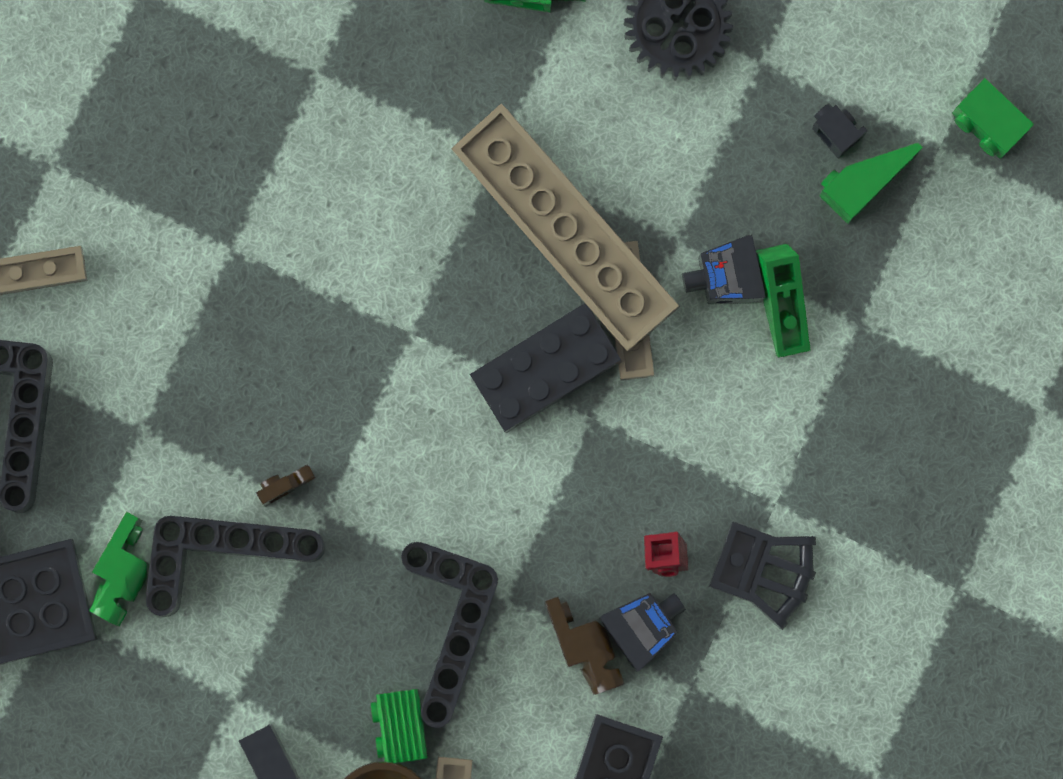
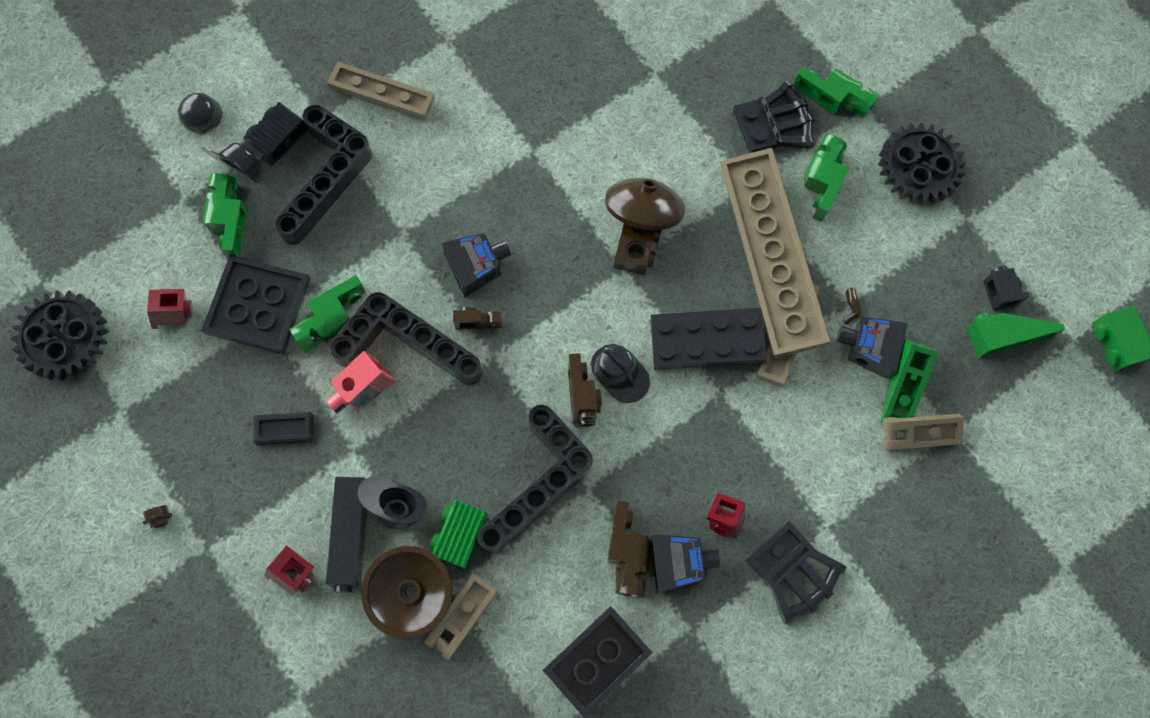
camera: 30 degrees right, 10 degrees down
none -> black tile [253,412,313,445]
none -> coral torso [326,351,396,414]
none -> black piece [357,476,427,530]
none -> torso [441,233,511,297]
none -> dark brown plate [568,353,602,427]
none -> black piece [591,344,650,403]
none -> dark brown dish [605,178,685,230]
none -> dark brown brick [613,223,661,275]
none -> black plate [733,80,815,154]
none -> green plate [804,134,850,222]
none -> dark brown piece [843,288,861,324]
none -> dark tan plate [882,414,964,450]

